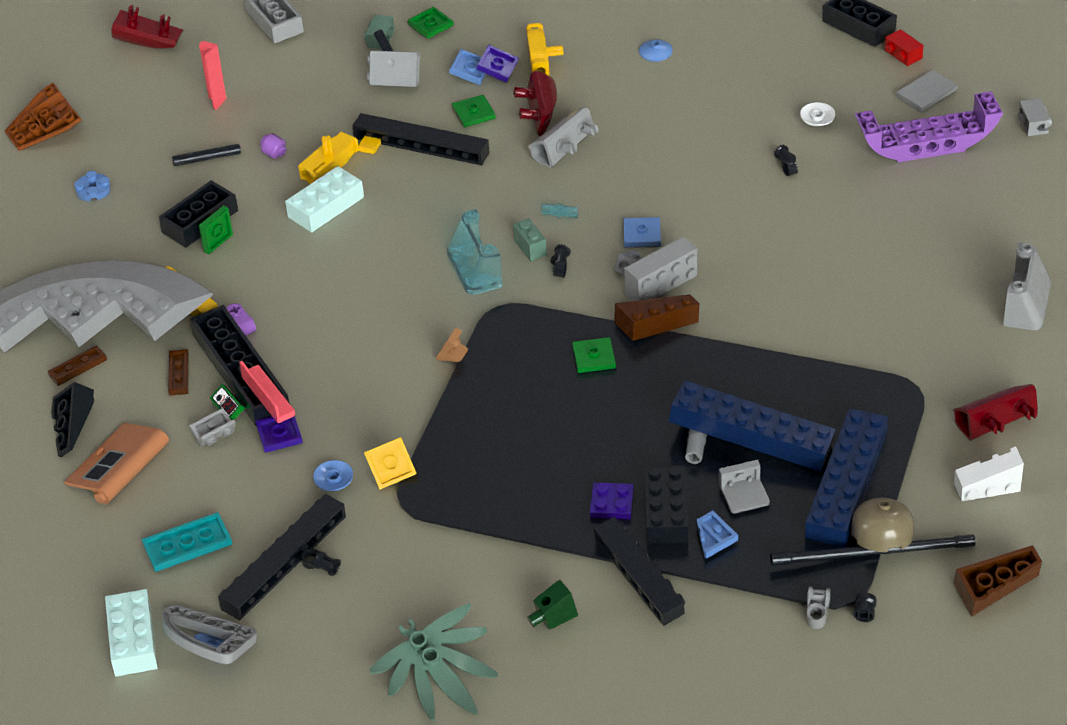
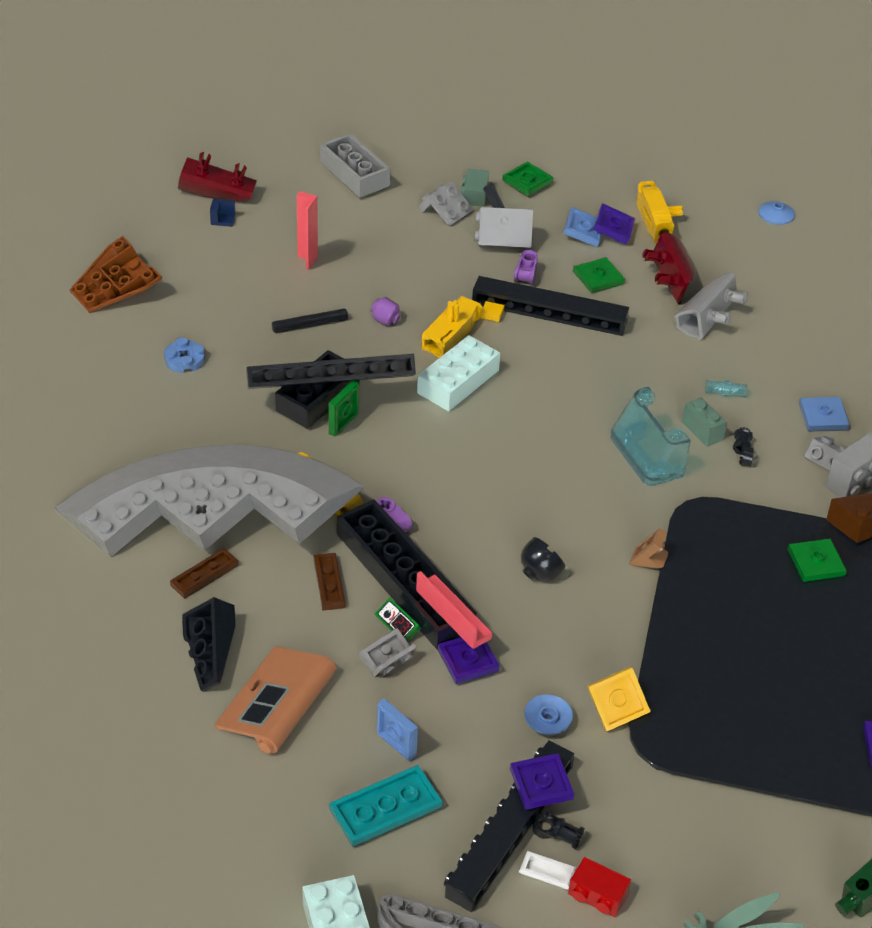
camera: 10 degrees left, 0 degrees up
none -> dark blue panel [210,199,236,227]
none -> black brick [246,353,416,389]
none -> medium blue plate [377,698,418,762]
none -> light grey bracket [418,181,473,226]
none -> dark purple plate [510,753,574,810]
none -> medium lavender piece [514,250,538,285]
none -> white tile [519,851,576,890]
none -> black cylinder [521,537,565,581]
none -> red brick [568,857,631,917]

